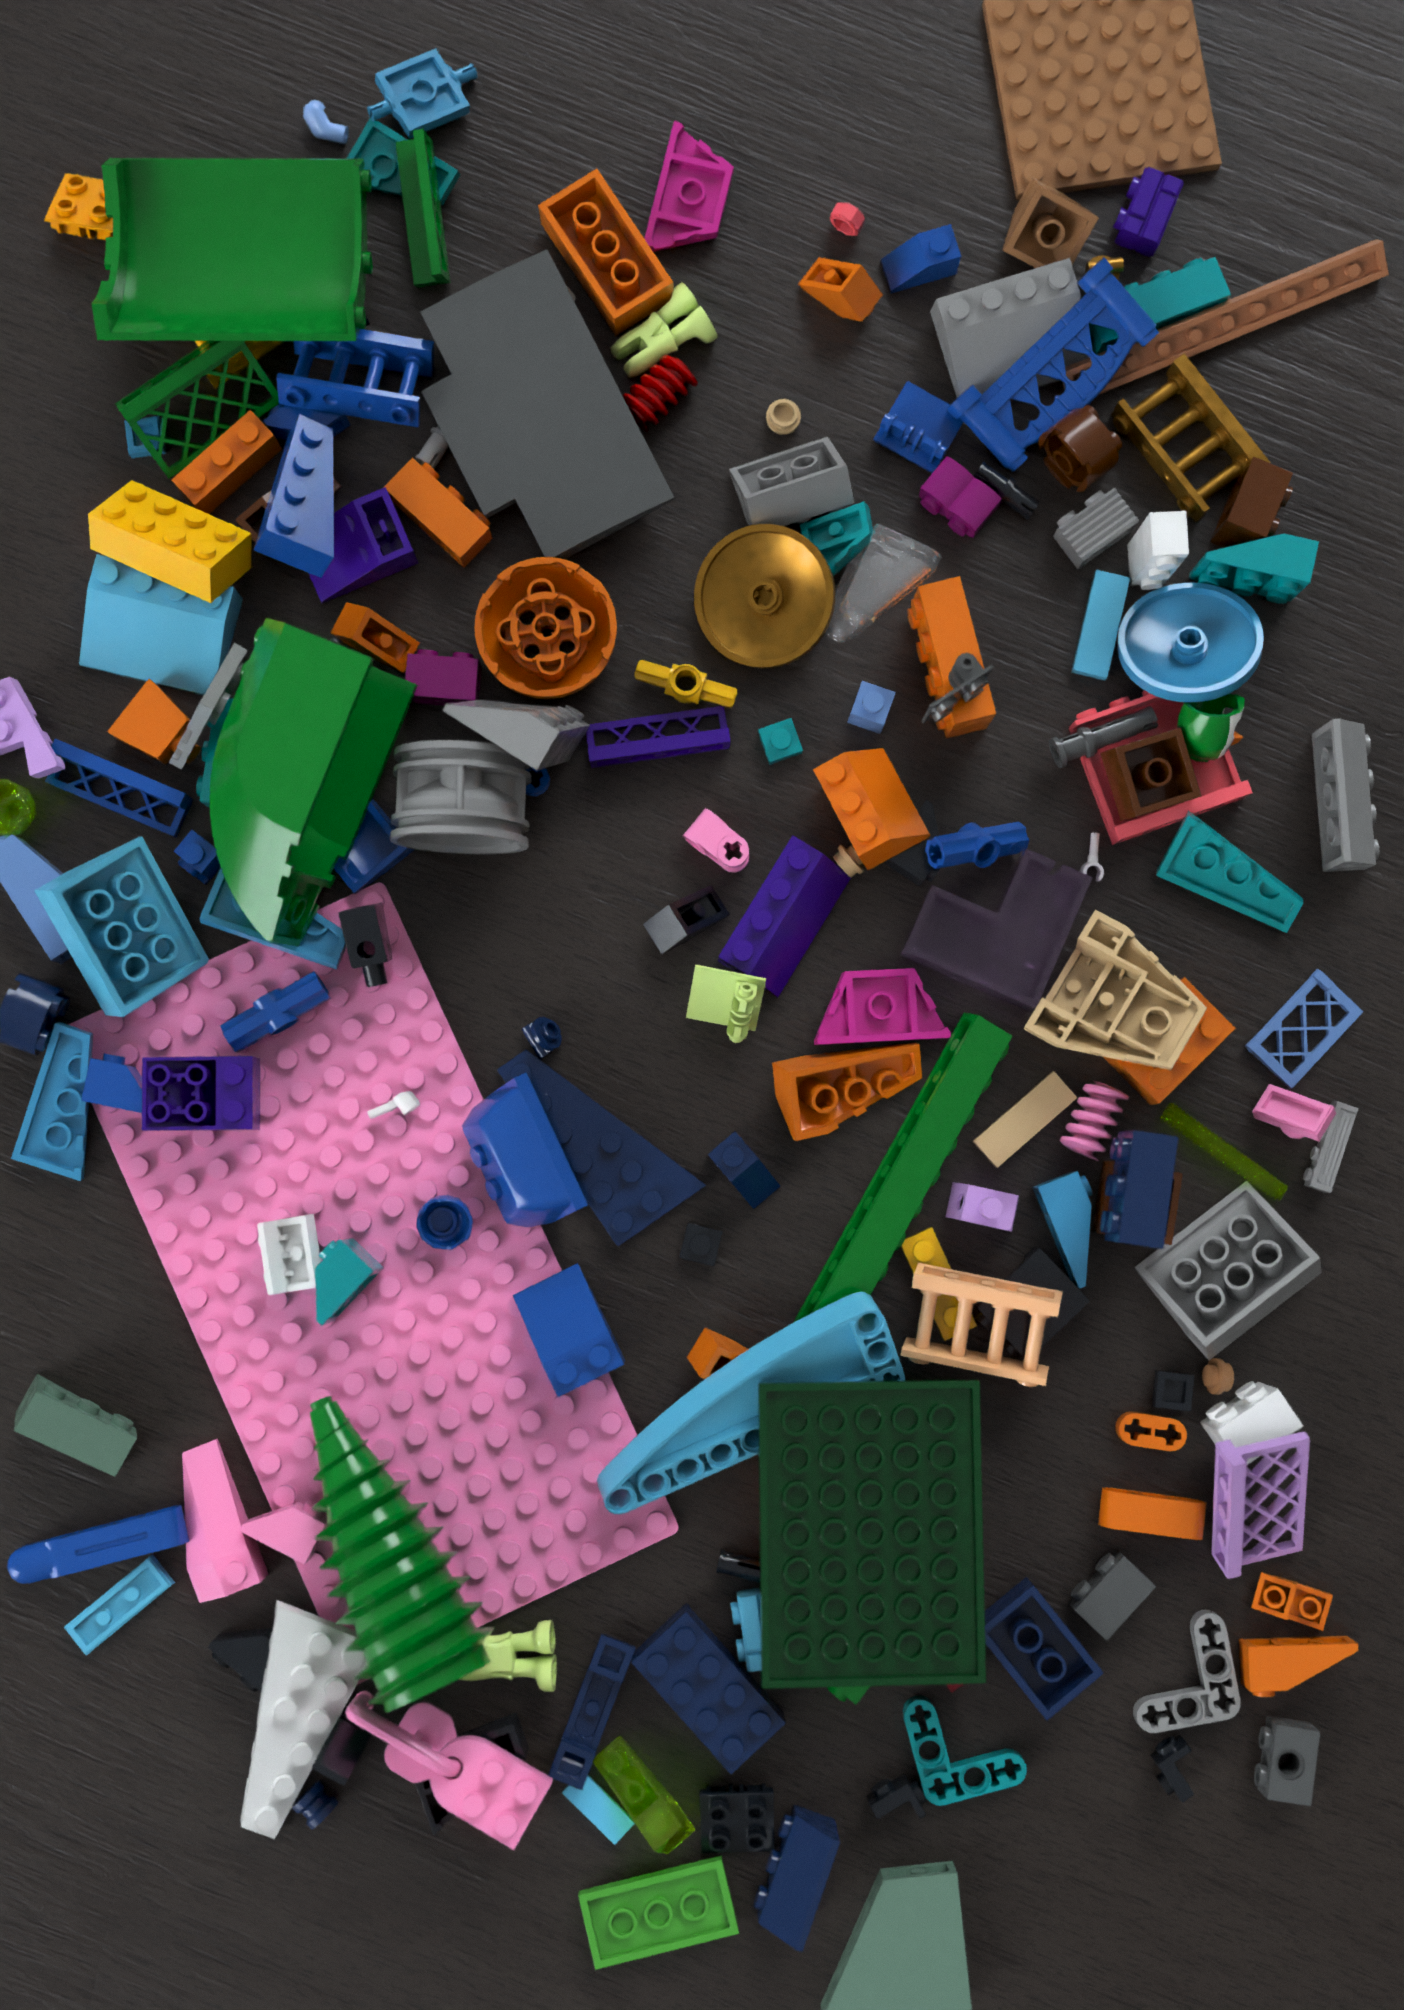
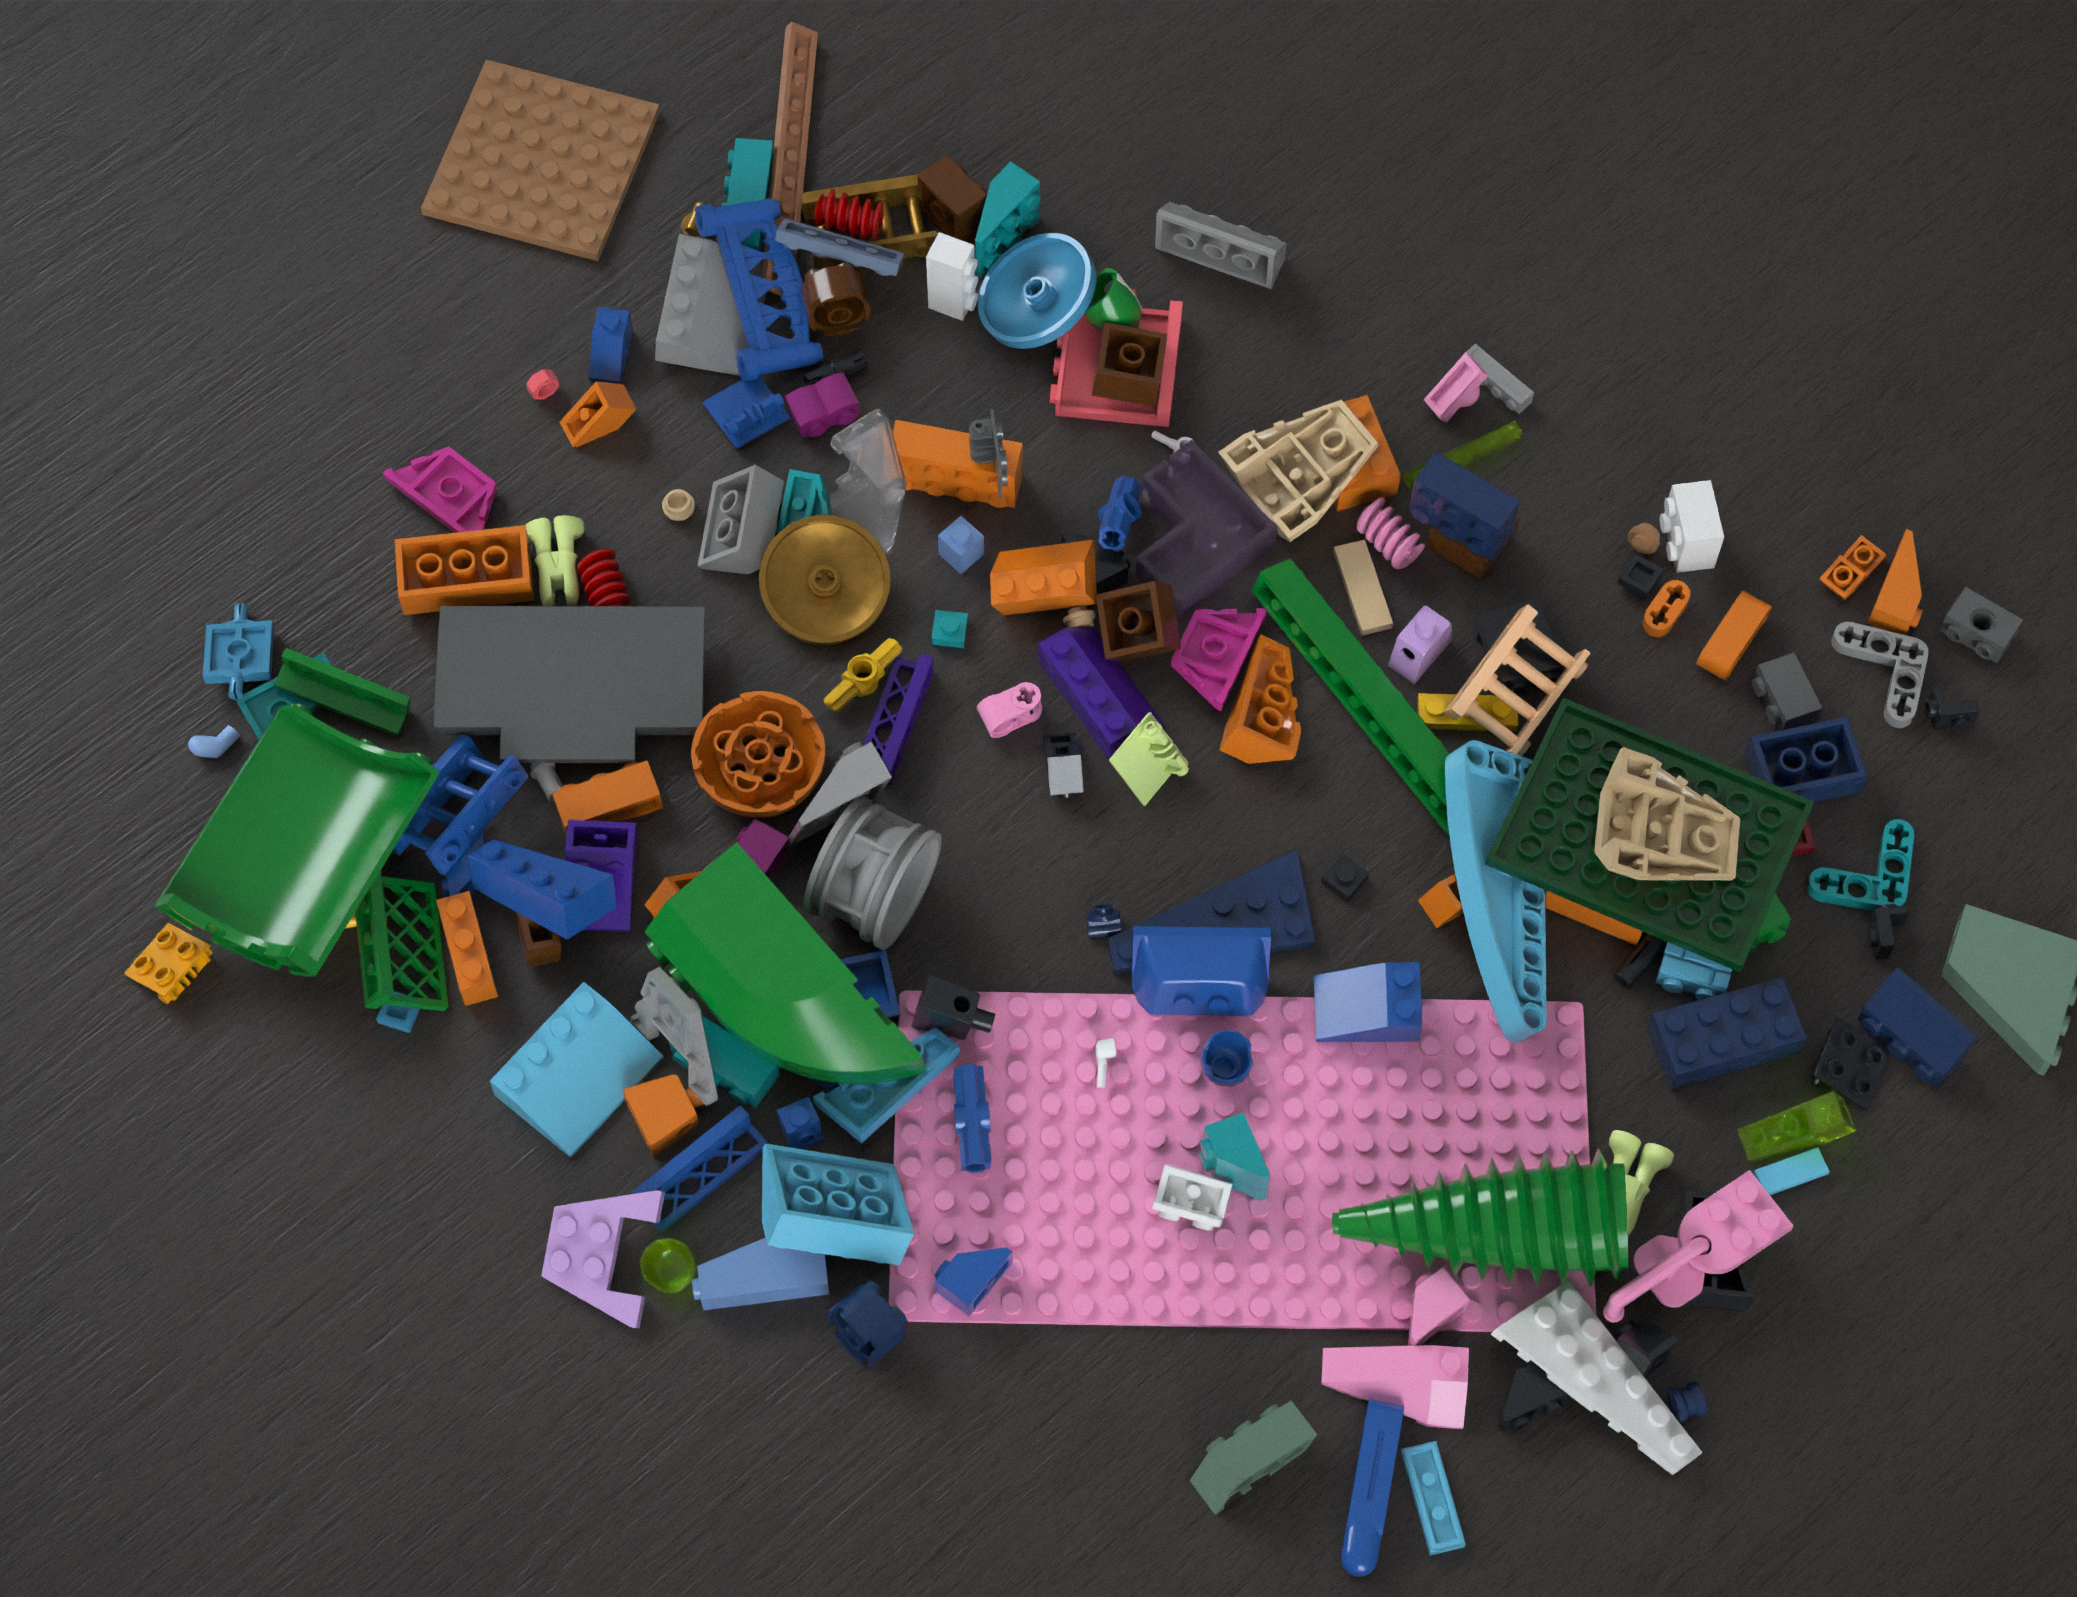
camera: 60 degrees left, 20 degrees down
dark azure wing [11,1022,93,1181] -> none
yellow brick [88,480,252,603] -> none
dark purple slope [142,1056,260,1131] -> none
dark blue slope [548,1634,636,1790] -> none
bright green plate [578,1855,739,1970] -> none
dark blue slope [707,1131,780,1209] -> none
medium nougat slope [1002,177,1099,268] -> none
dark azure slope [1032,1171,1093,1289] -> none
dark grey pin [1049,706,1158,768] -> none
light grey brick [1053,488,1139,569] -> none
medium azure tile [1071,569,1130,681] -> none
dark purple brick [1113,167,1184,257] -> none
light grey slope [1135,1181,1322,1360] -> none
teal wing [1156,810,1303,933] -> none
lavender fence [1211,1431,1310,1579] -> none
medium blue window [1245,969,1363,1089] -> none
none -> sand blue plate [775,218,905,276]
none -> red piece [814,189,884,241]
none -> reddish brown brick [1096,581,1181,662]
none -> tan wedge [1594,747,1740,880]

